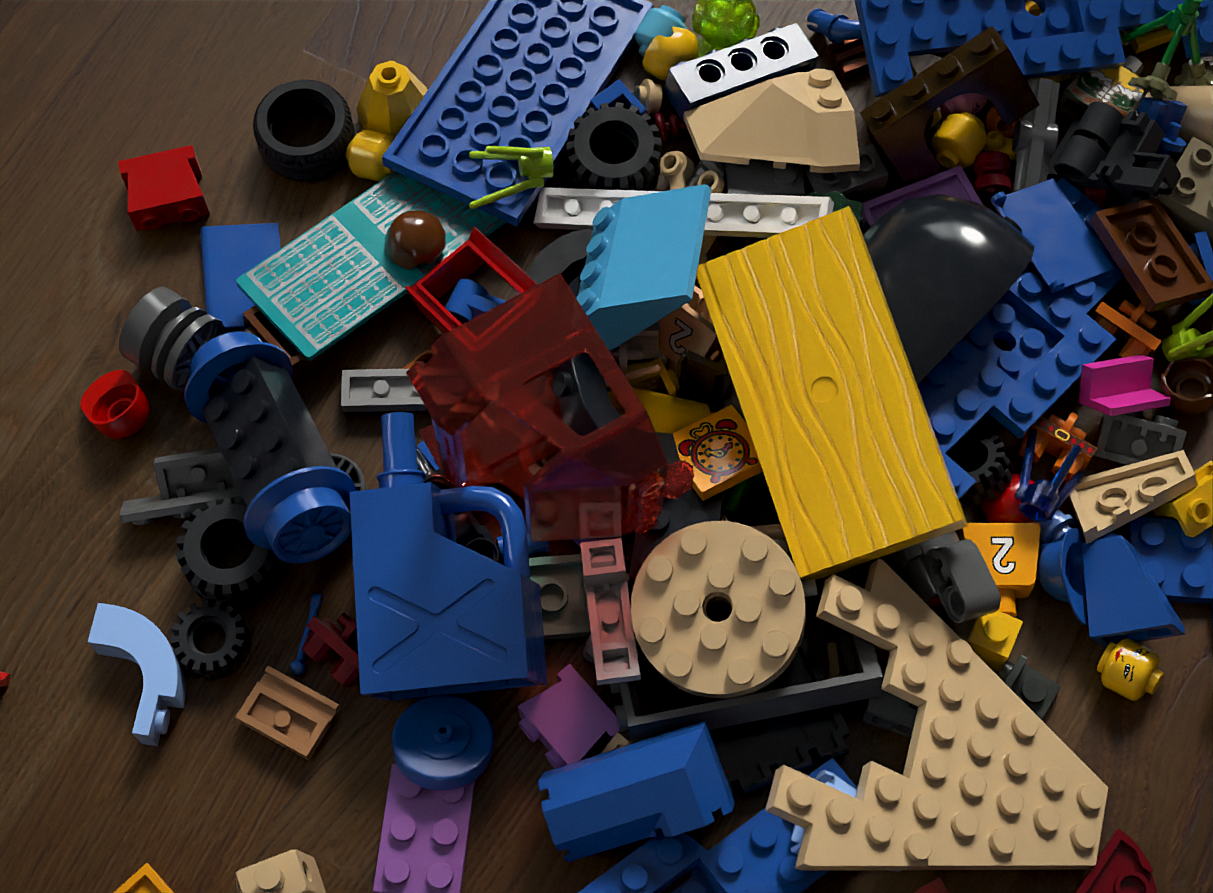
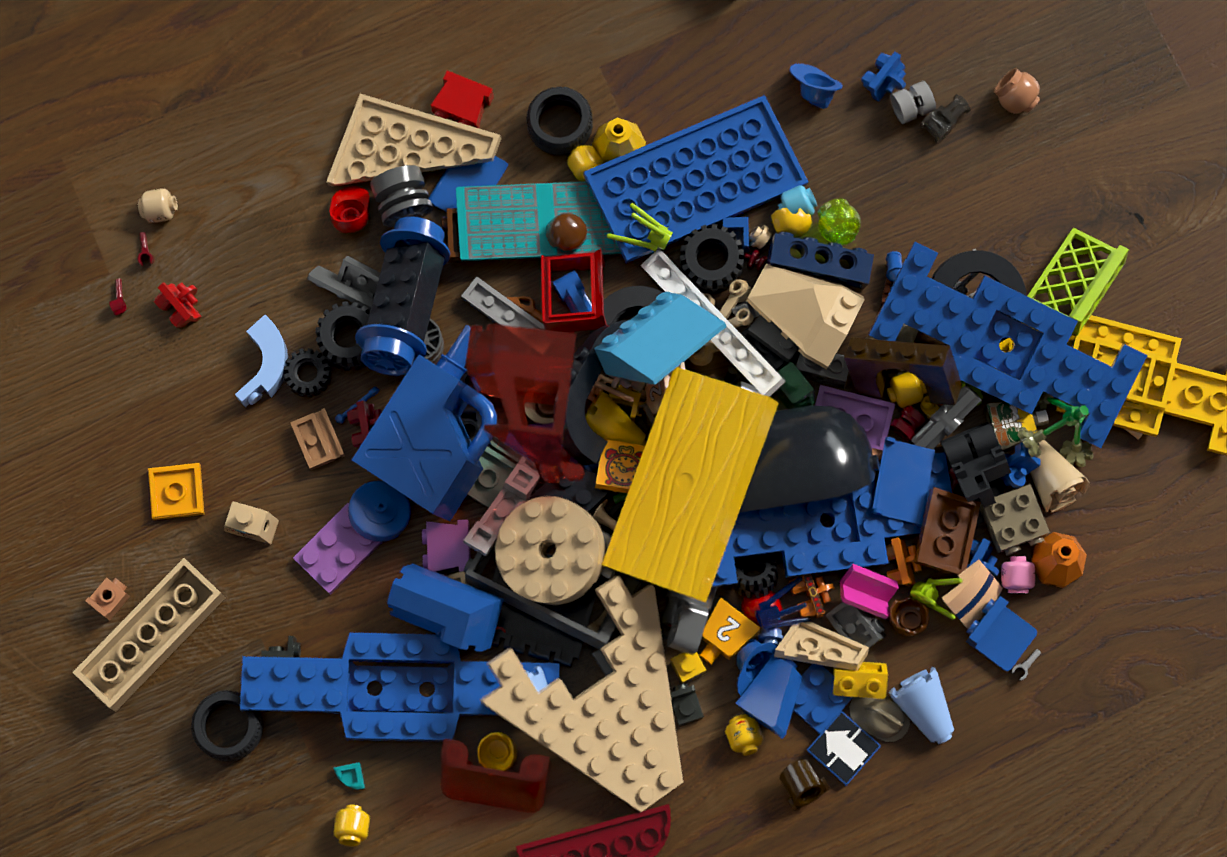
camera: 40 degrees right, 10 degrees up
none -> tan wing [327,94,501,186]

